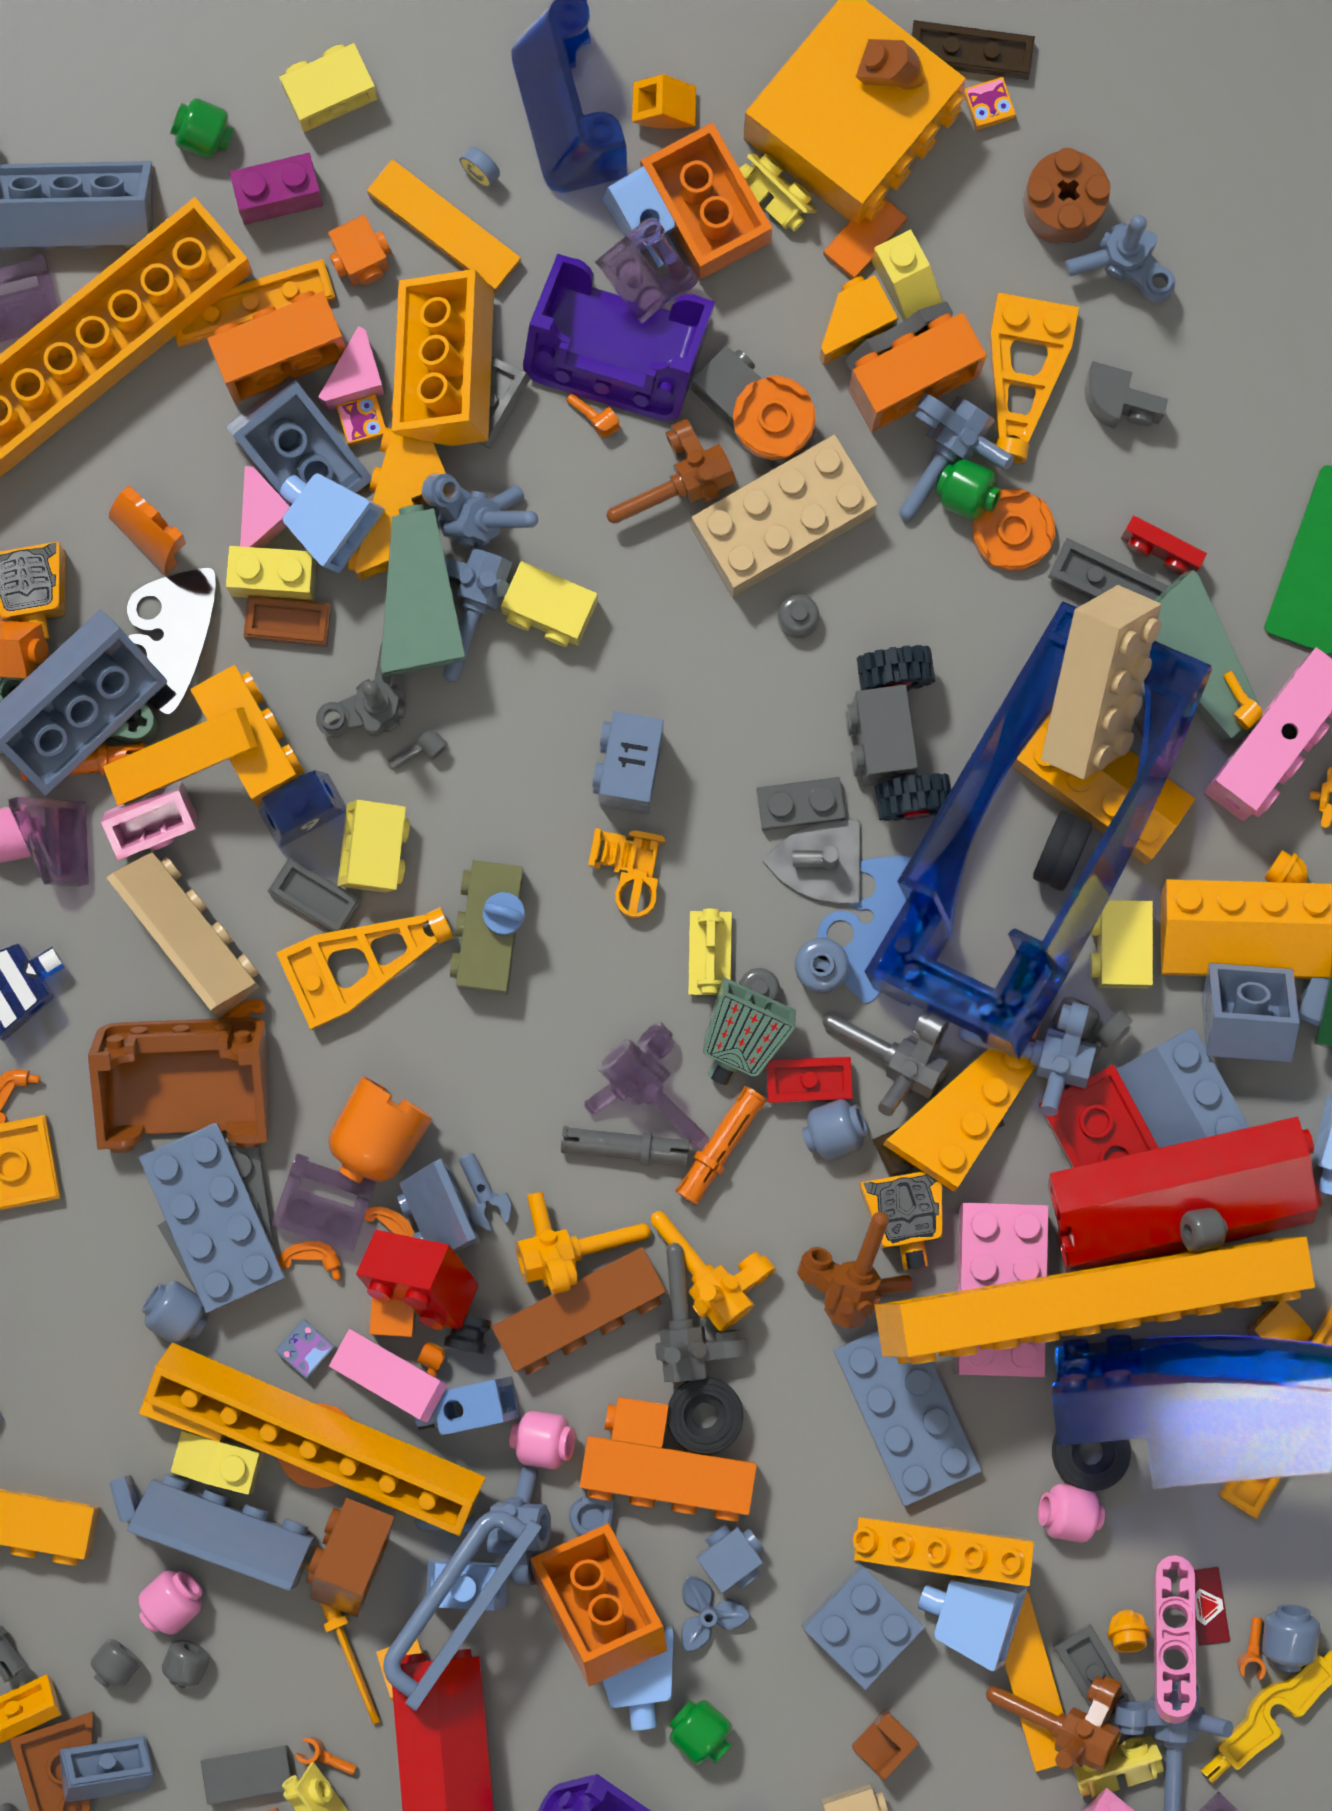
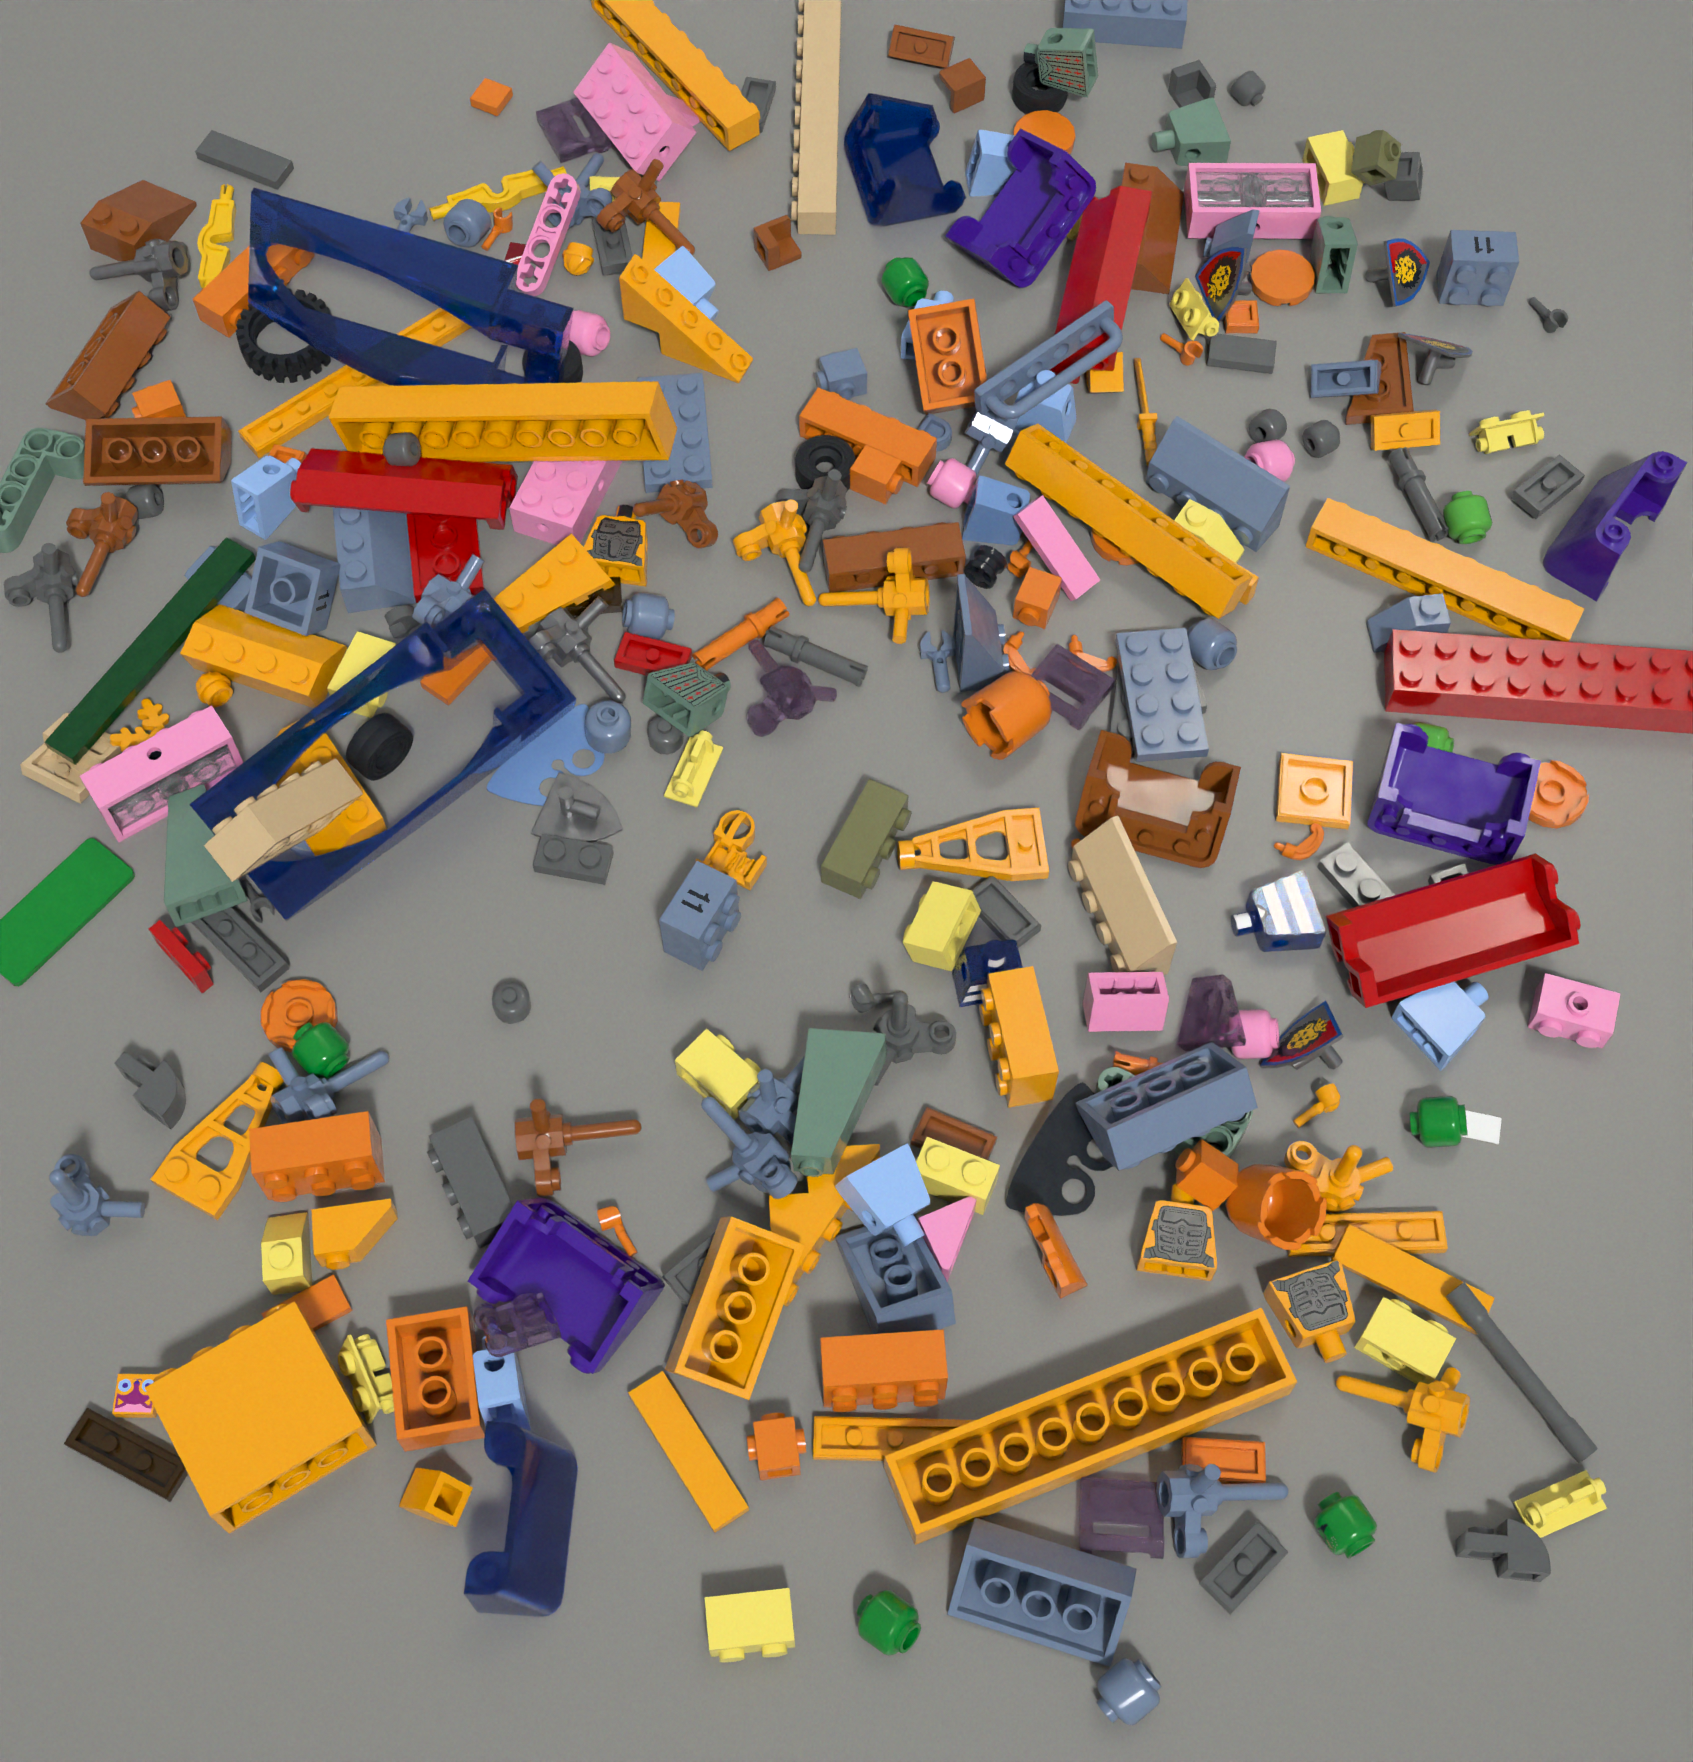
camera: 160 degrees left, 20 degrees down
light orange tile [103,707,258,806] -> none
sand blue tile [109,1475,139,1522] -> none
magenta brick [229,152,323,225] -> none
tile [275,1319,336,1379] -> none
dark orange brick [306,1498,395,1617] -> none
bright pink slope [318,326,385,411] -> none
tile [336,394,386,447] -> none
red brick [356,1230,479,1330] -> none
sand blue tile [459,147,500,187] -> none
medium blue tile [483,892,525,936] -> none
sand blue plant [681,1576,751,1652] -> none
tan brick [691,434,878,597] -> none
orange tile [733,375,816,460] -> none
sand blue brick [801,1563,925,1690] -> none
dark grey tile [844,301,954,371] -> none
brick [845,645,954,821] -> none
dark orange plate [856,39,925,89] -> none
dark orange brick [1023,148,1111,244] -> none
light orange hand [1223,670,1262,731] -> none

